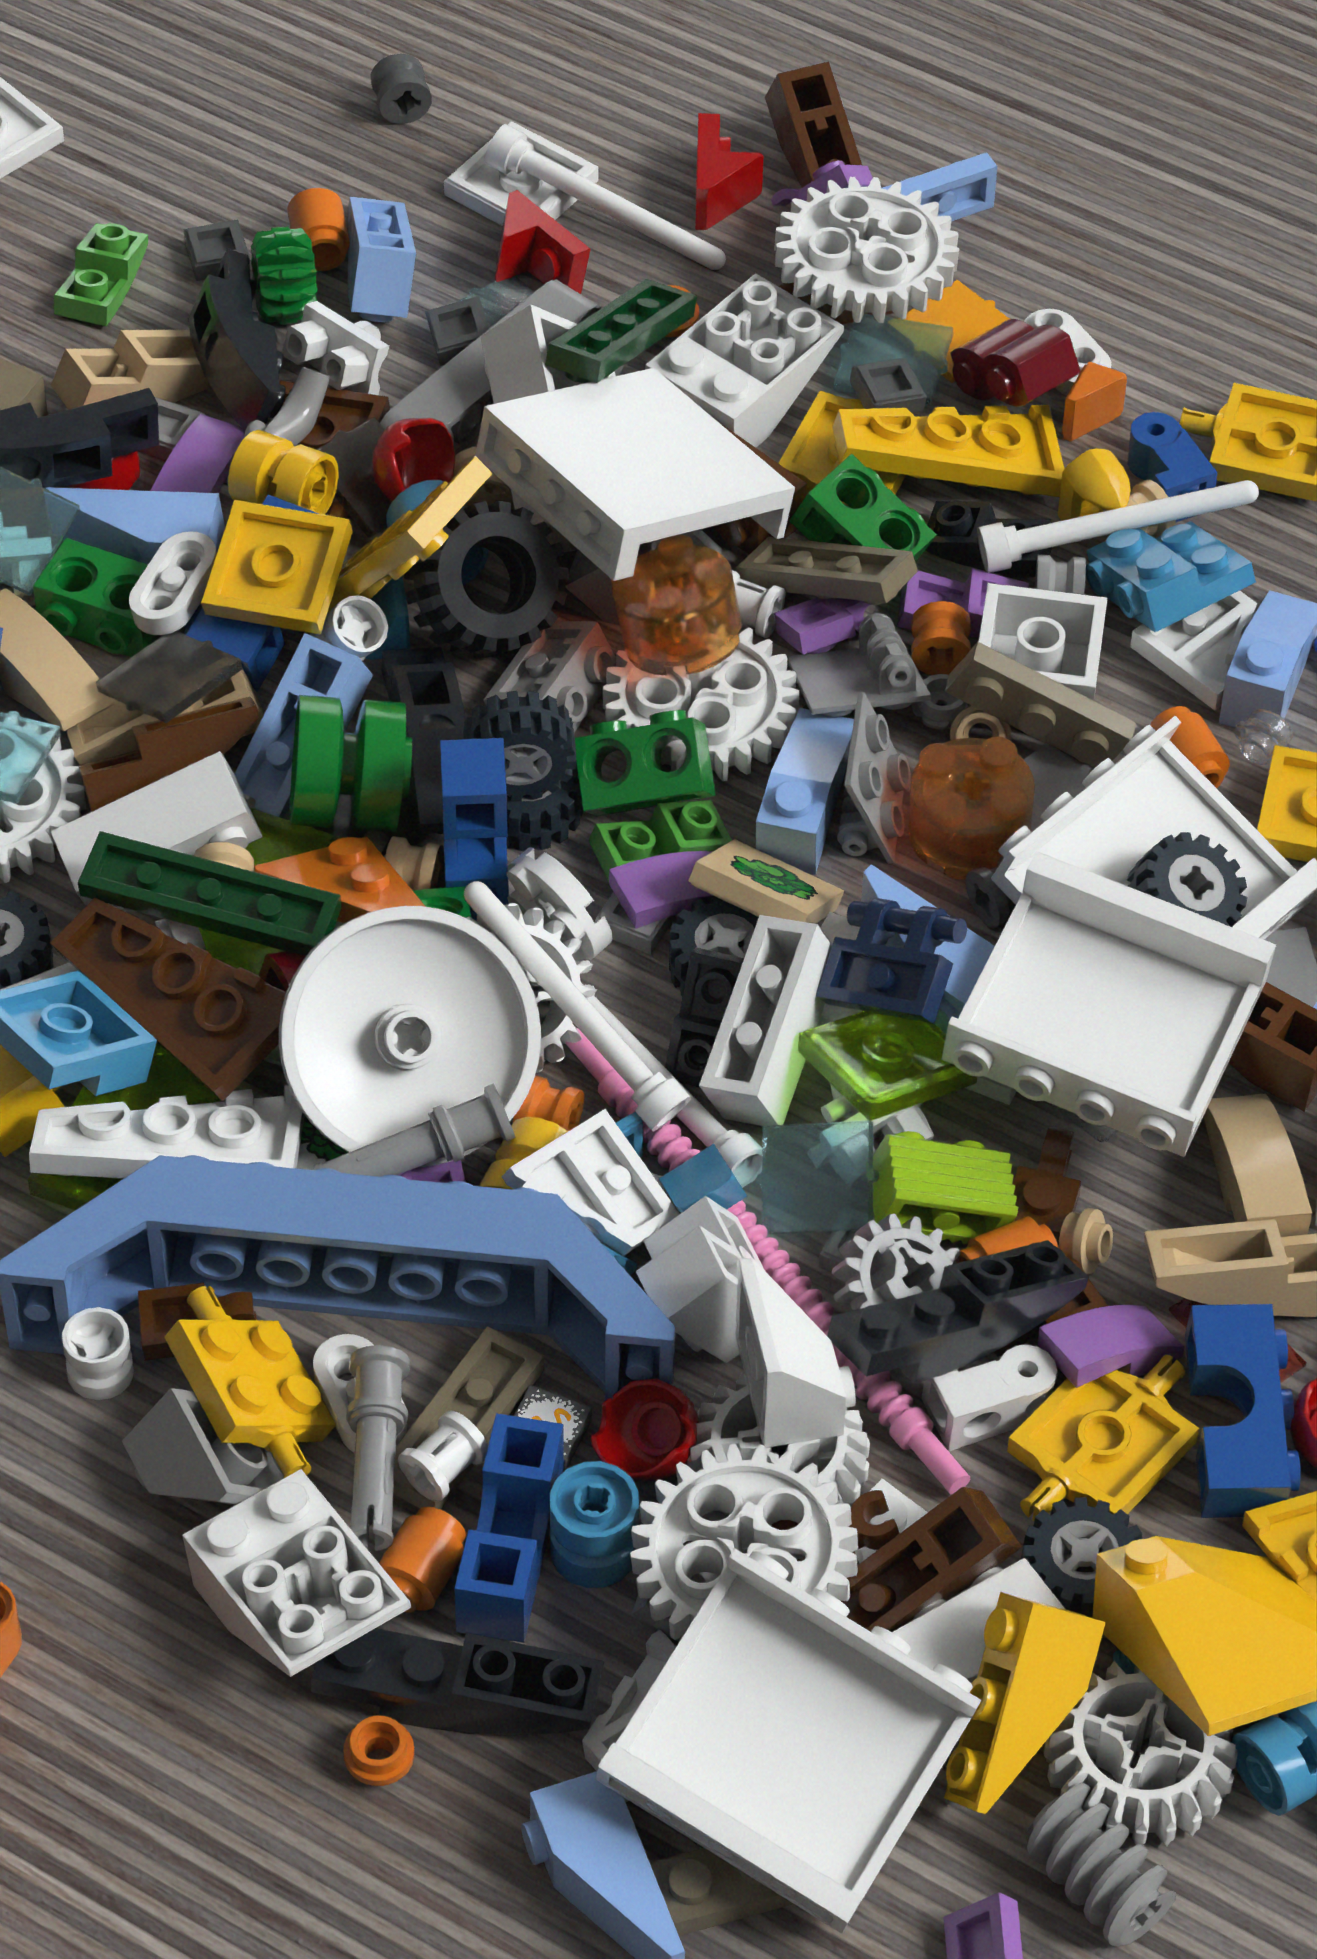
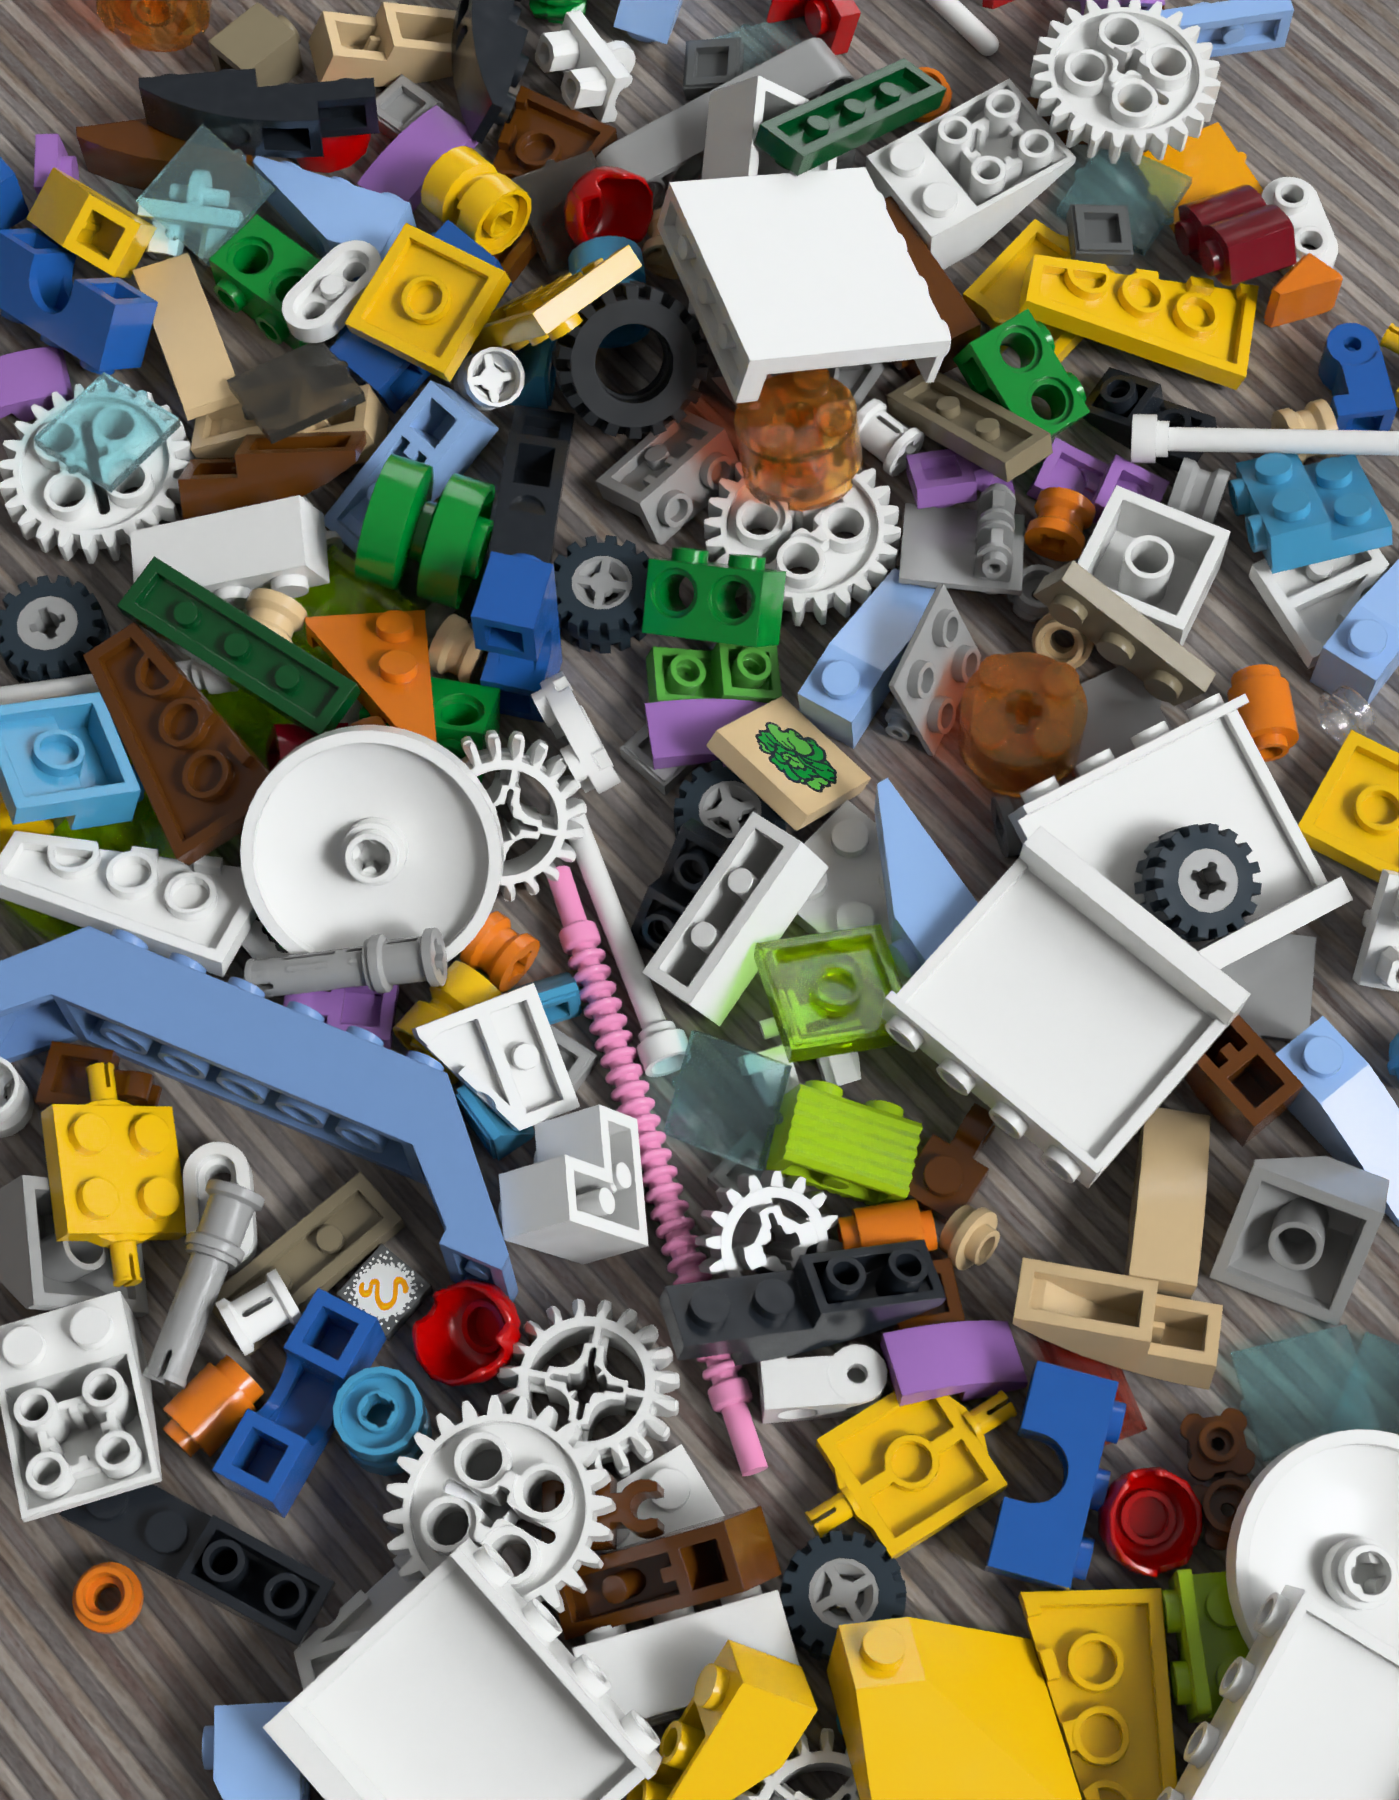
camera: 20 degrees right, 15 degrees up
light grey arm [244,367,330,446] -> none
black wheel [463,691,577,801] -> none
white piece [464,881,691,1131] -> none
dark azure slope [659,1144,747,1214] -> none
white slope [735,1257,856,1448] -> none
dark blue plate [816,898,967,1024] -> none
yellow plate [1058,449,1130,521] -> none

